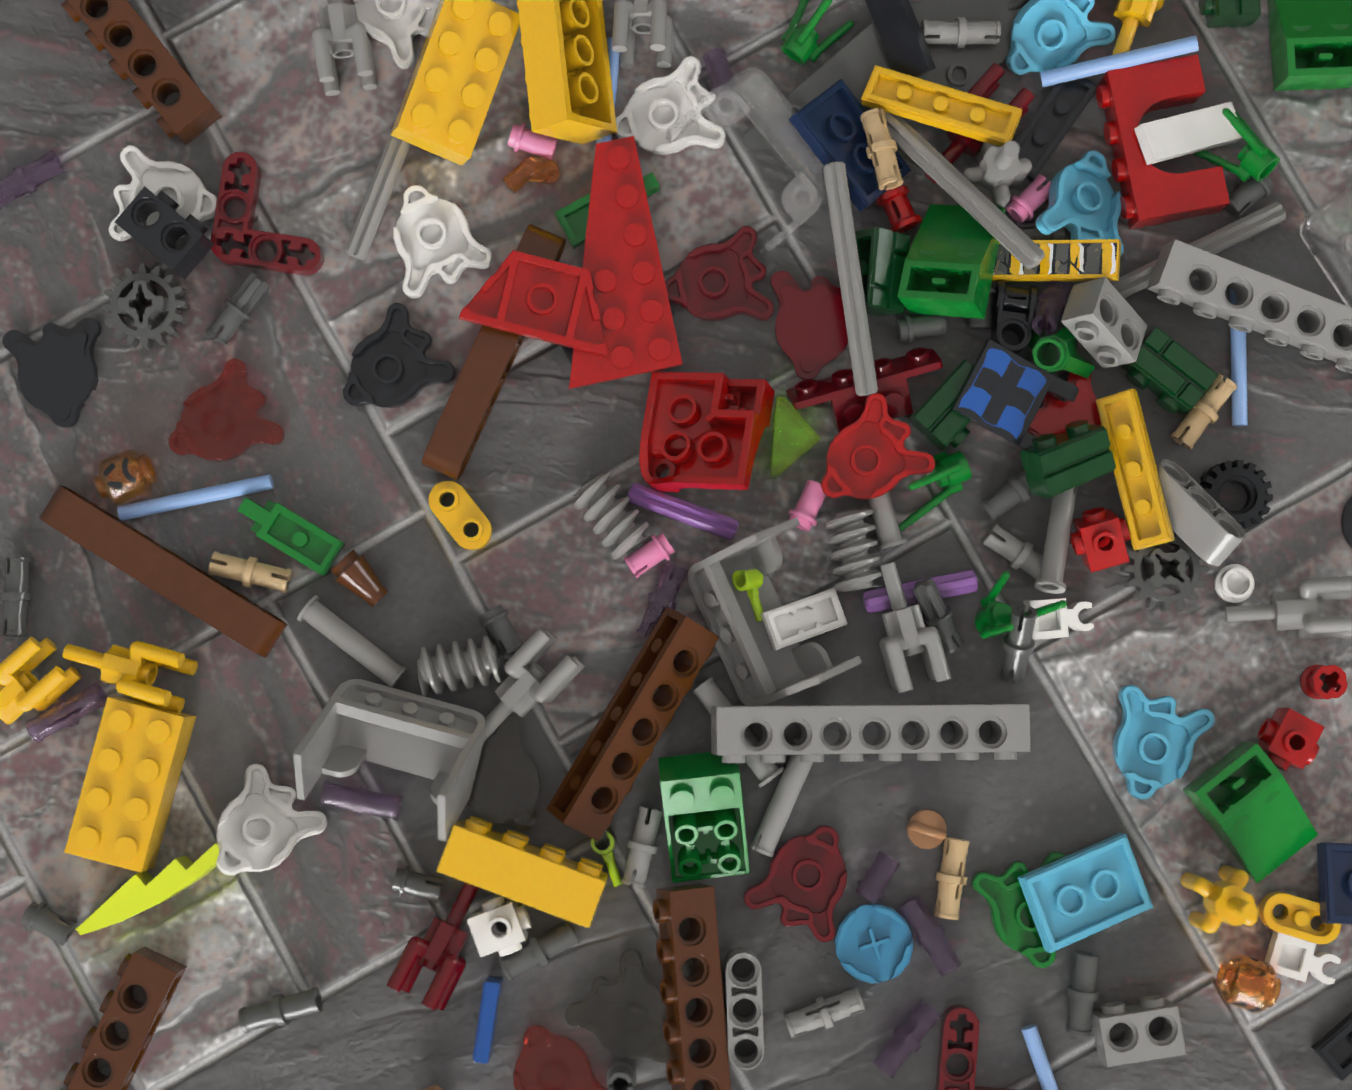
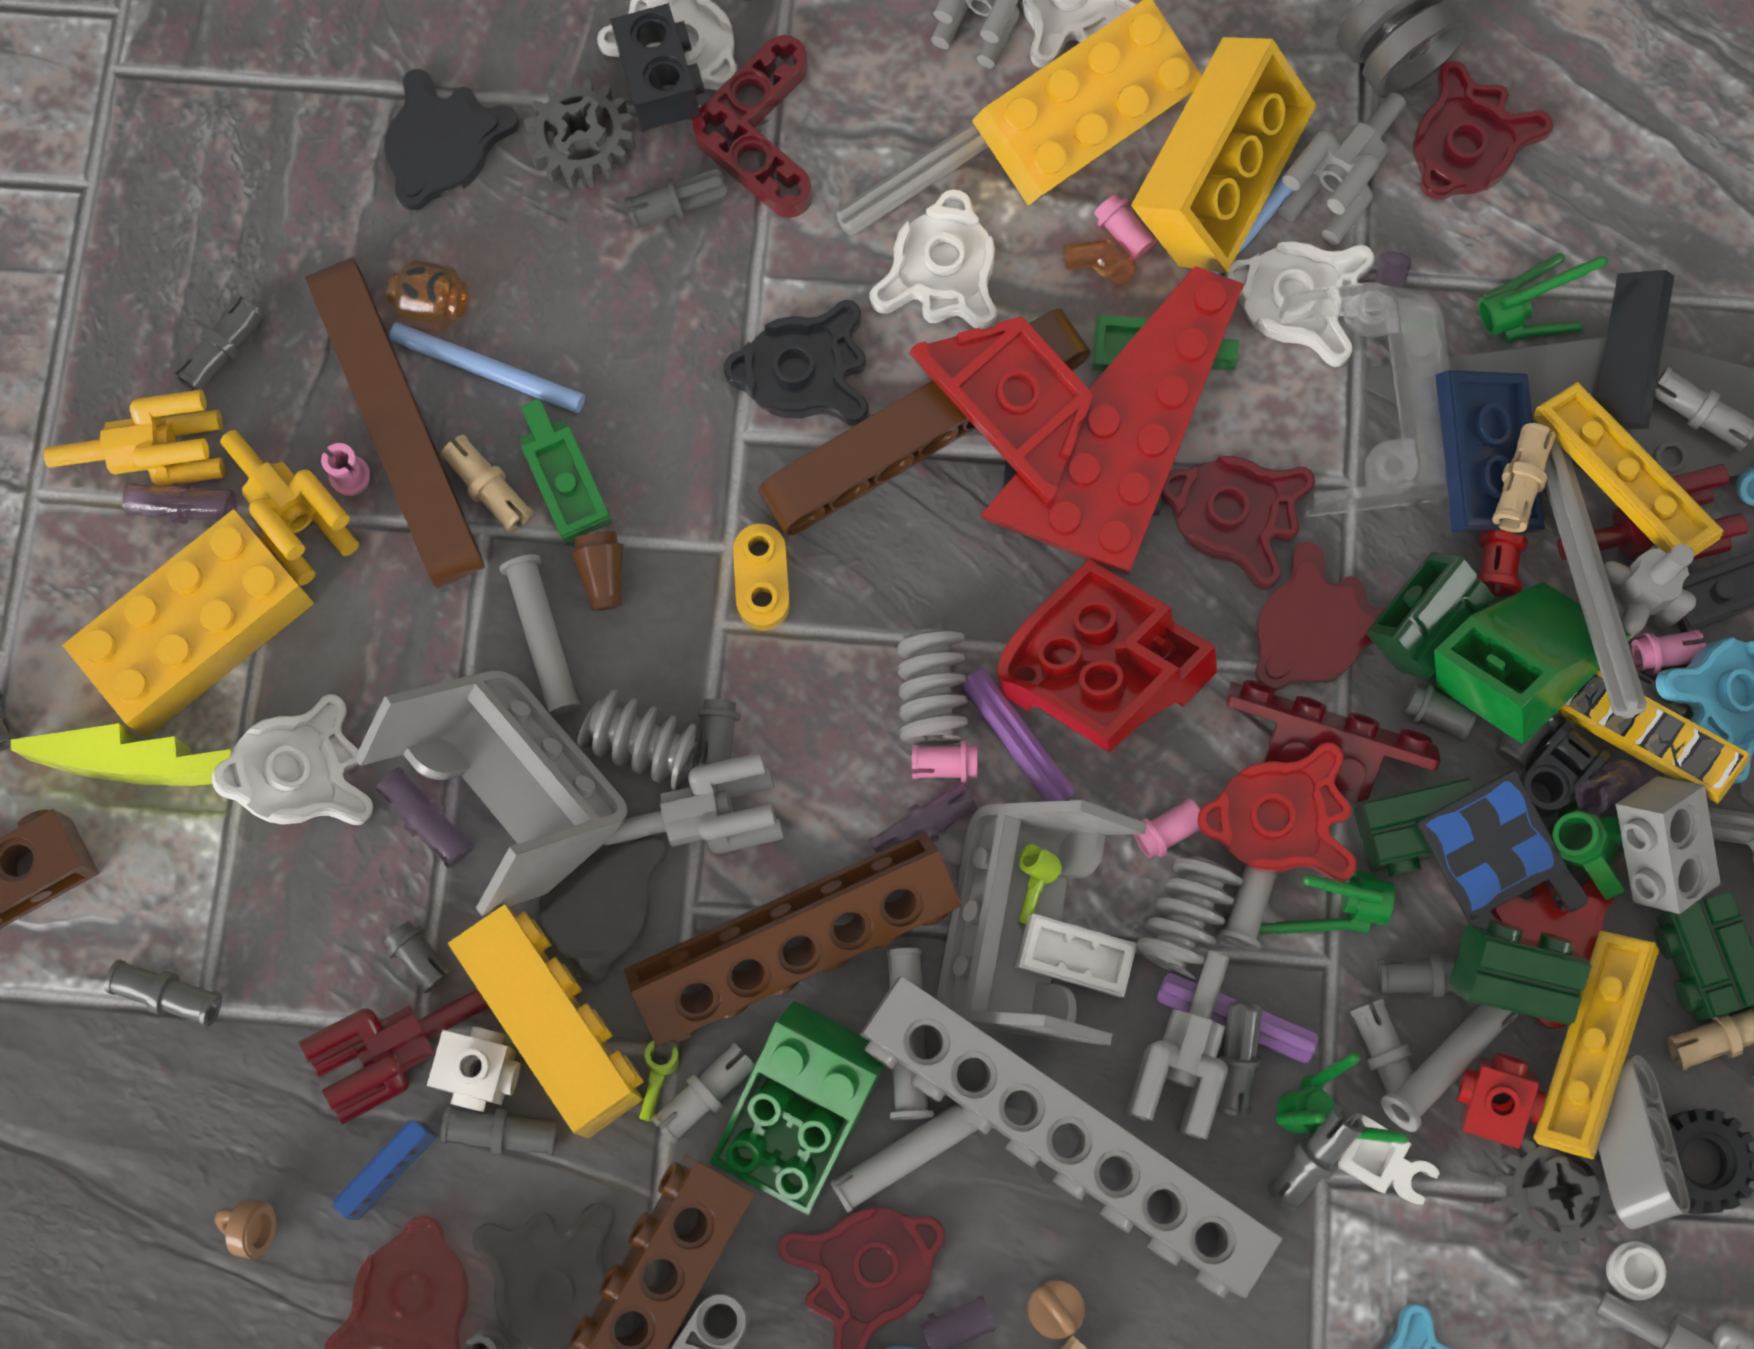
camera: 40 degrees right, 10 degrees down
clear red tile [169,358,285,462] -> none
clear neon green slope [769,397,821,479] -> none
light grey axle [823,162,878,396] -> none
none -> bright pink pin [321,443,371,496]

